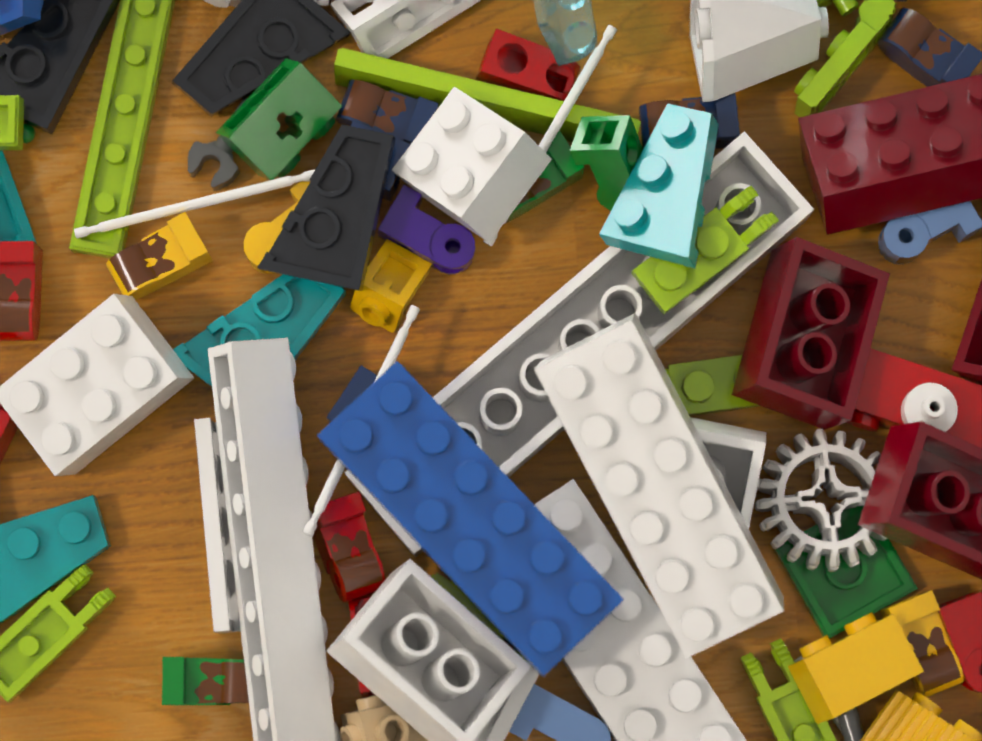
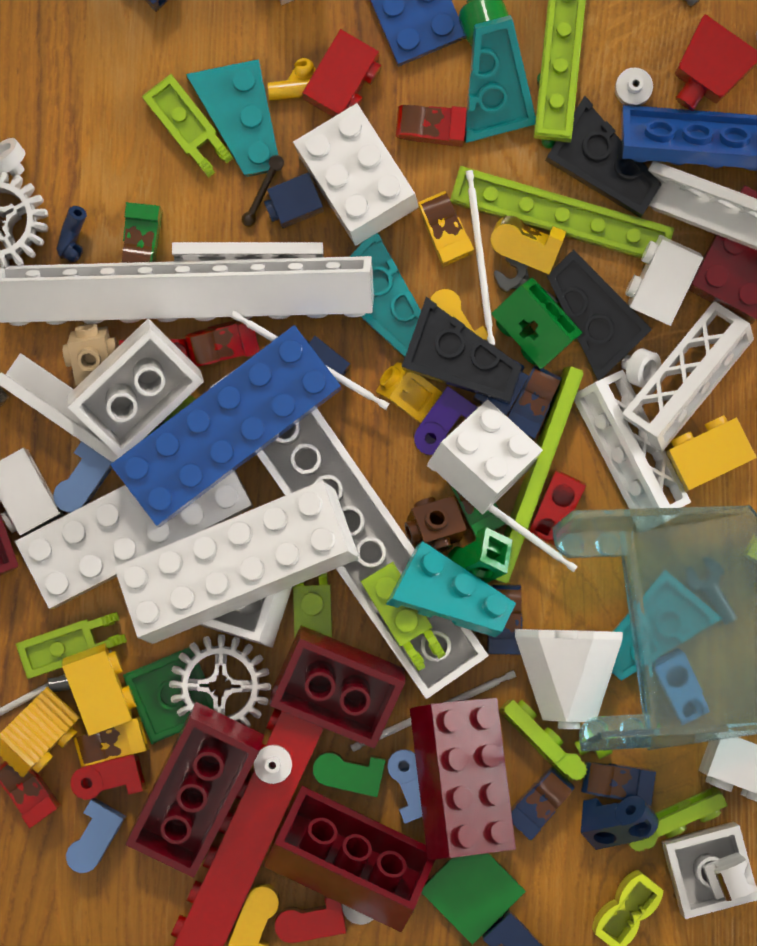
camera: 100 degrees right, 5 degrees up
none -> dark brown hinge [241,155,284,227]
none -> dark blue brick [264,172,324,229]
none -> green leg [313,751,386,797]
none -> white piece [350,670,516,752]
none -> reddish brown brick [404,496,467,553]
none -> yellow leg [491,216,567,275]

